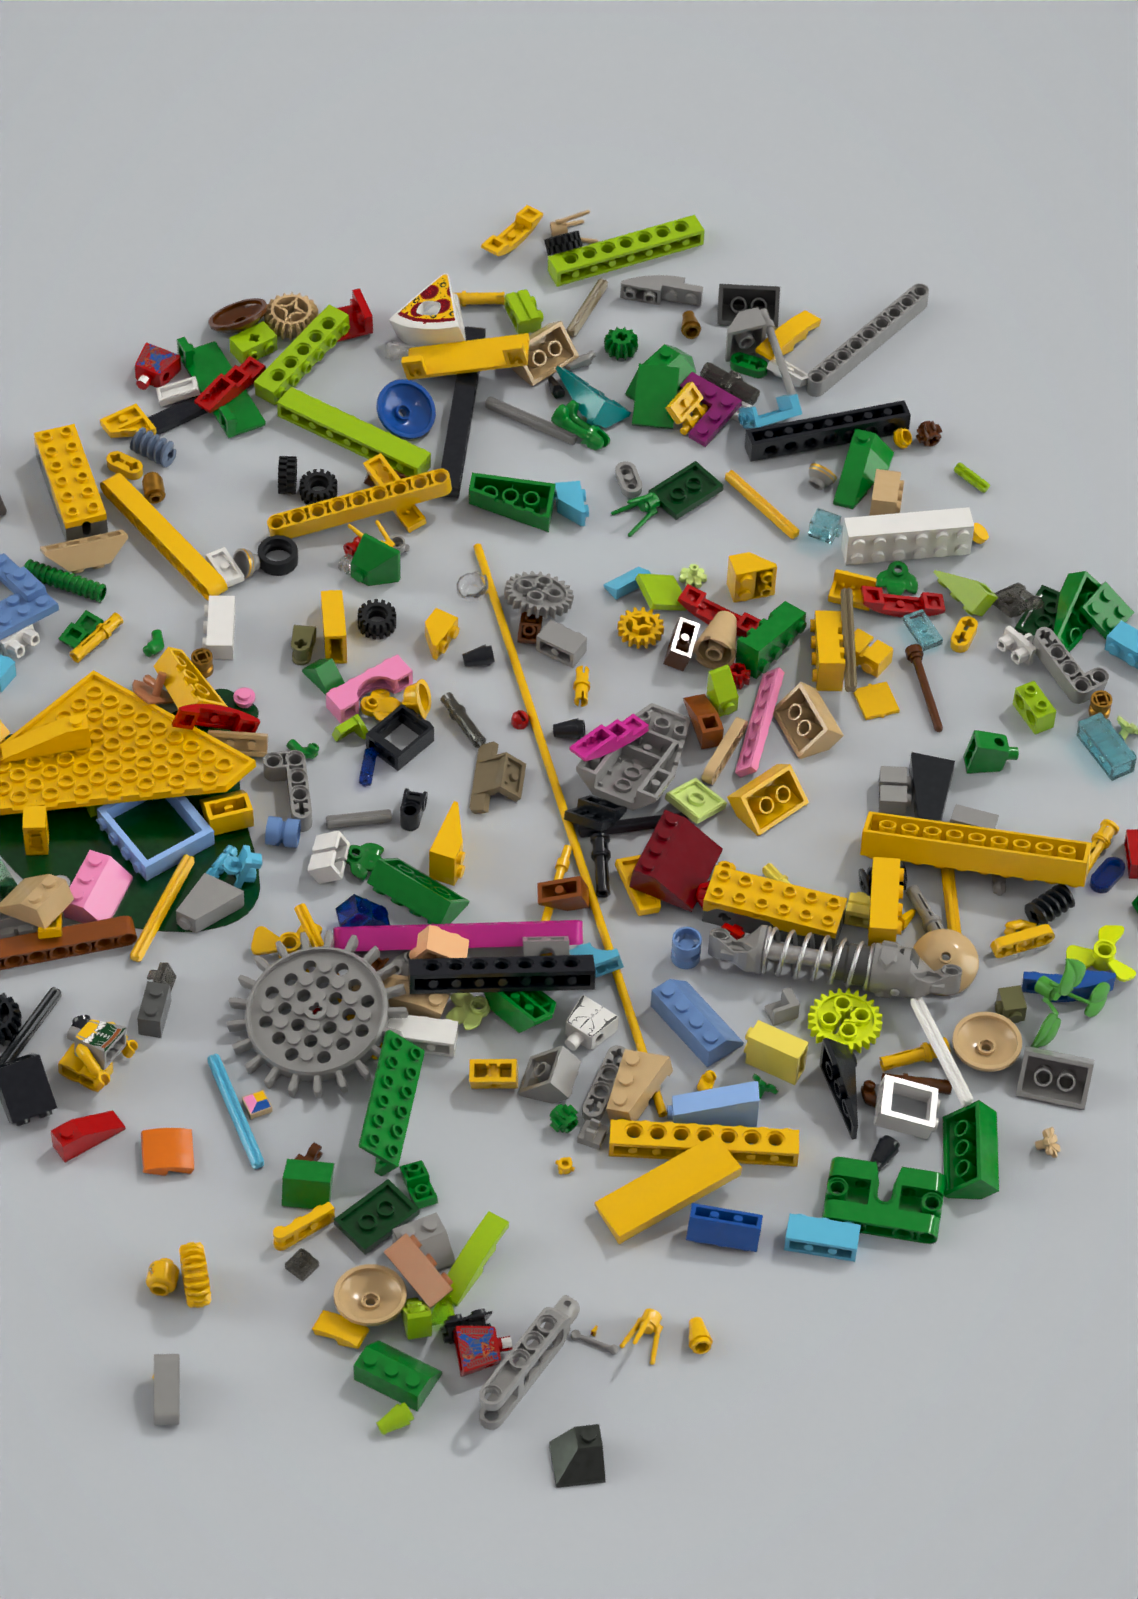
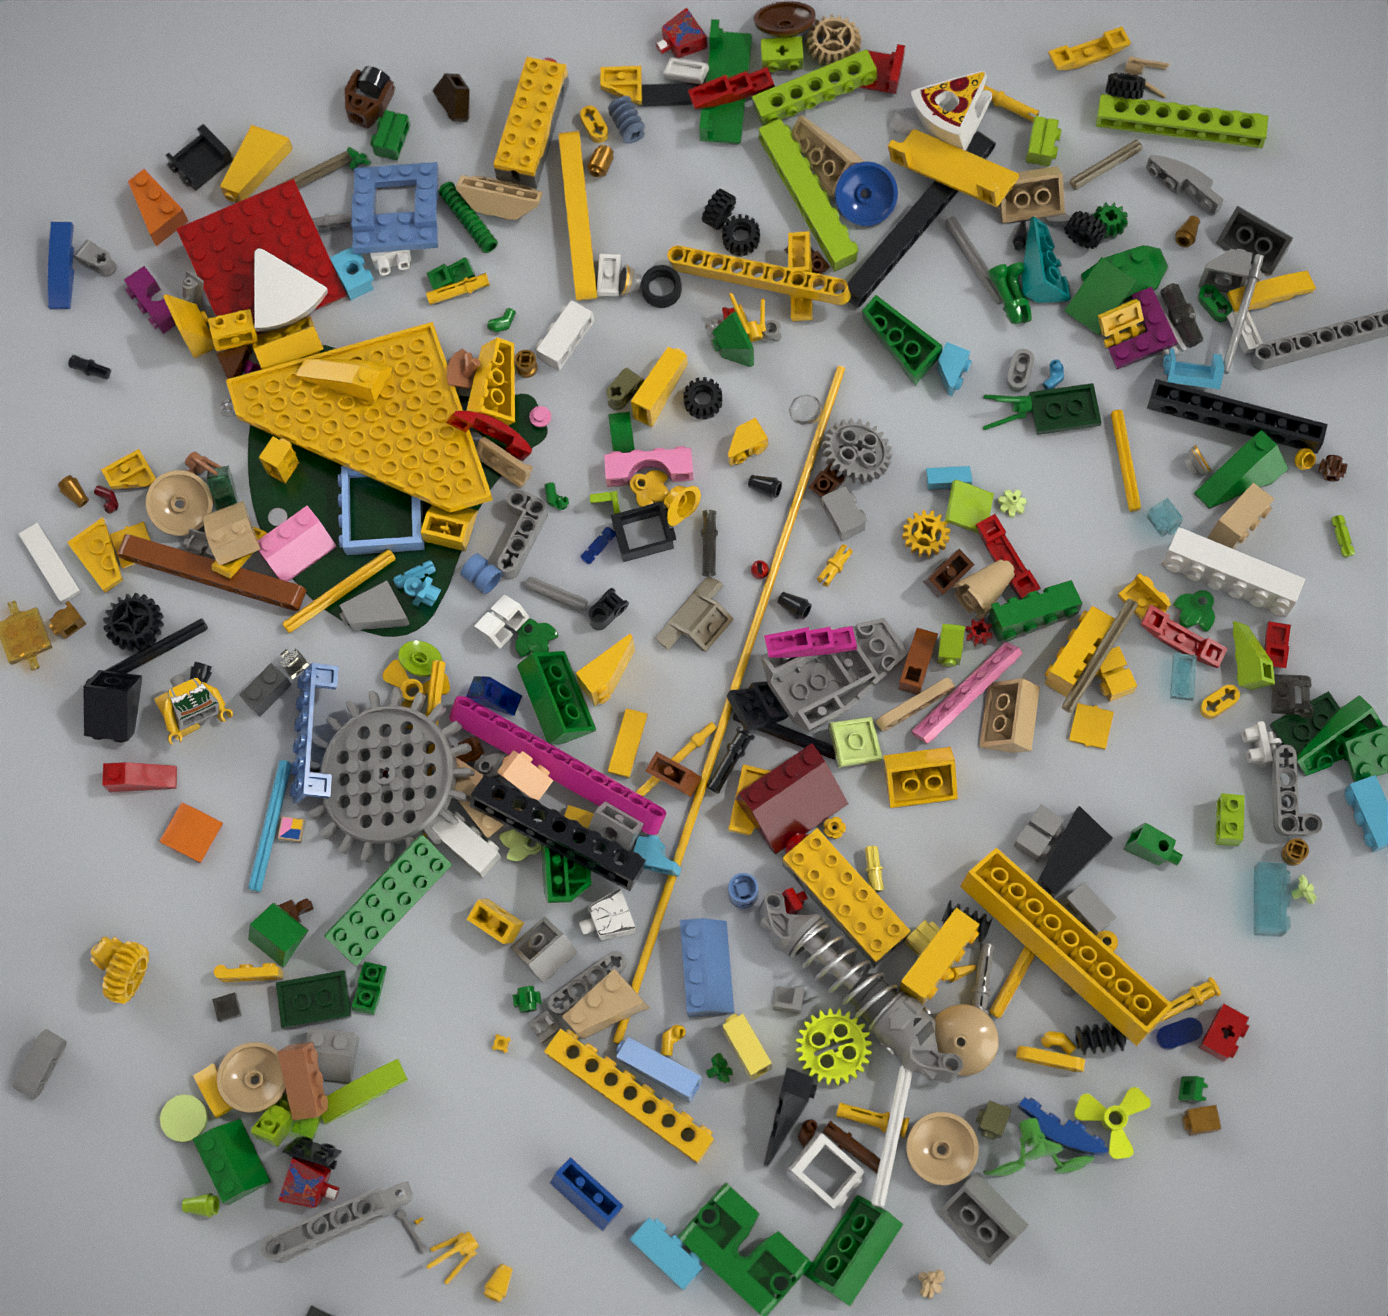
camera: 40 degrees right, 20 degrees up
yellow arch [594,1134,742,1244] -> none
yellow slope [726,552,777,603] -> none
black cone [870,1135,900,1171] -> none
reddish brown piece [905,644,943,732] -> none
yellow tile [972,523,989,544] -> none
none -> yellowish green tile [160,1094,208,1143]
none -> medium blue bracket [290,663,339,804]
none -> lime dish [398,641,442,676]
none -> yellow tile [608,708,648,779]
none -> tan wedge [791,115,865,198]
none -> dark azure arm [1042,359,1064,390]
none -> black tyre [1064,211,1106,249]
none -> red slope [1264,621,1291,669]

